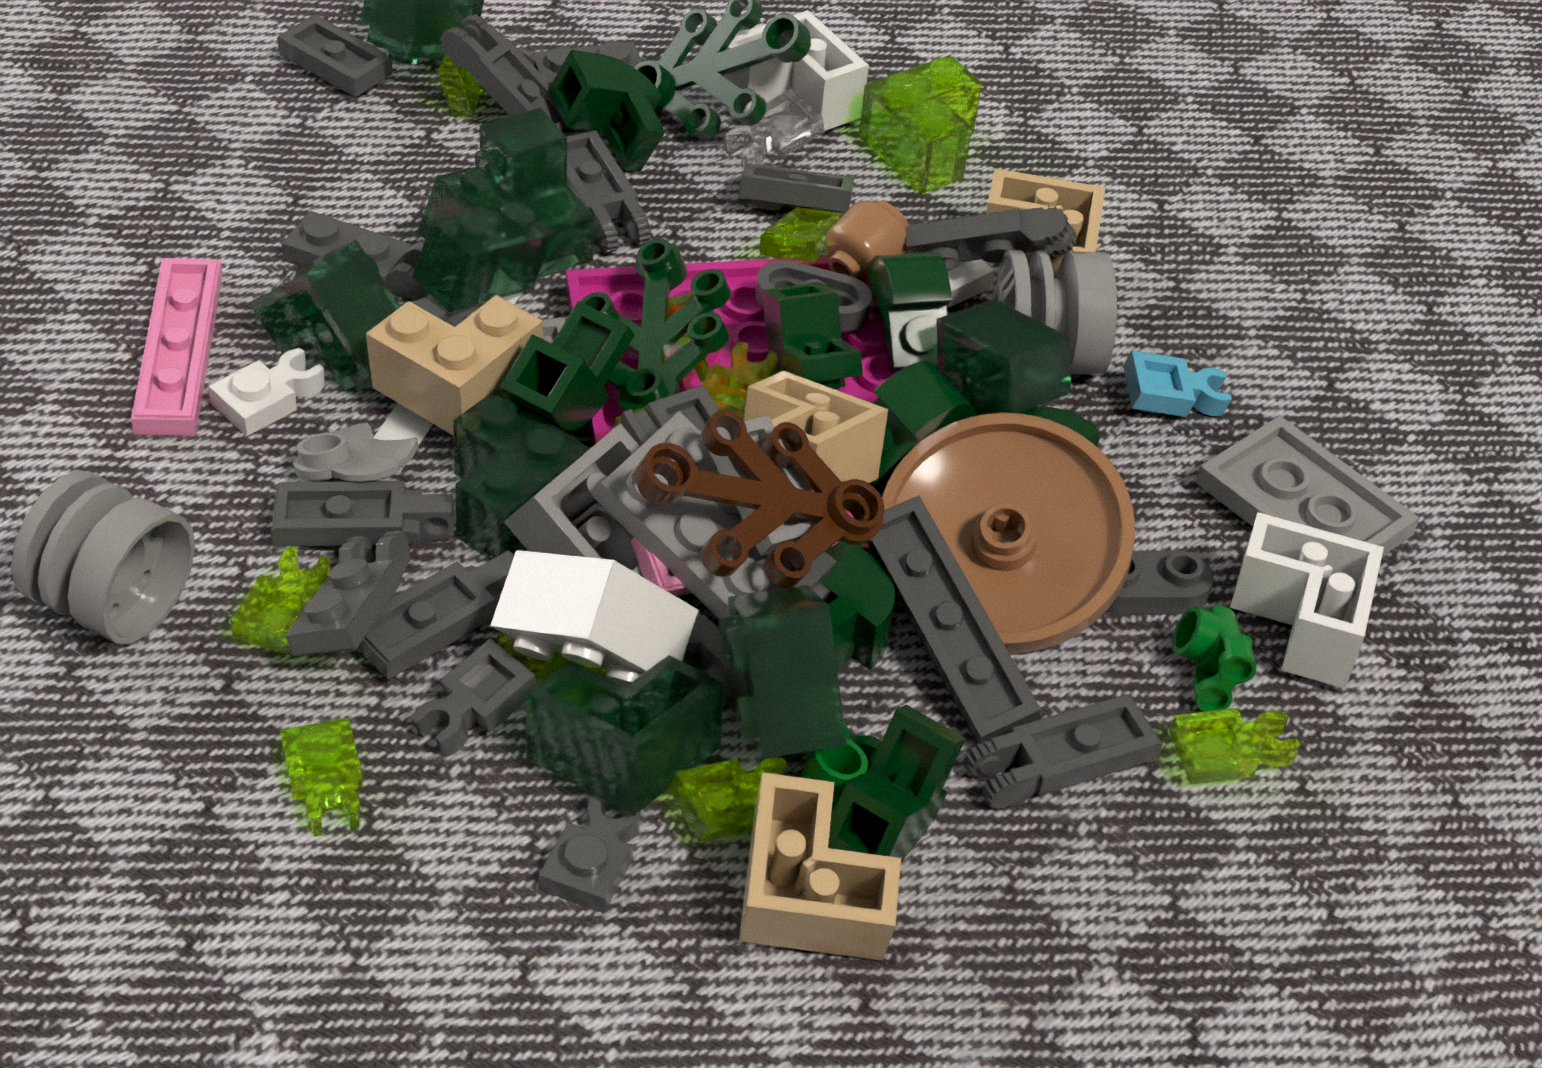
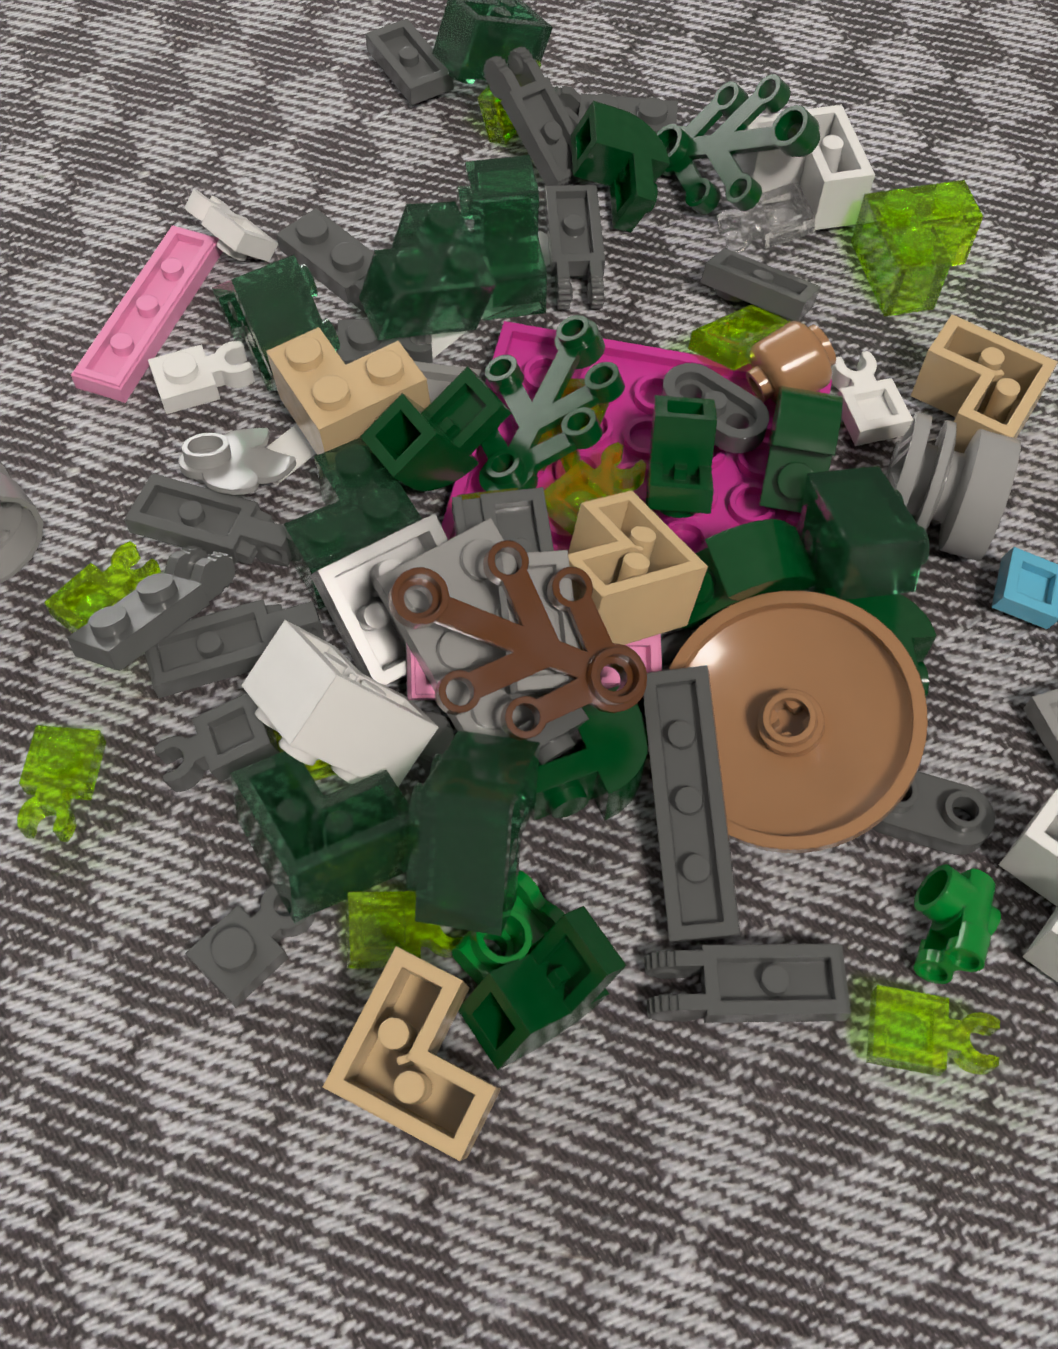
camera: 25 degrees right, 15 degrees up
dark grey hinge [906,206,1077,270] -> none
none -> white plate [185,189,279,262]

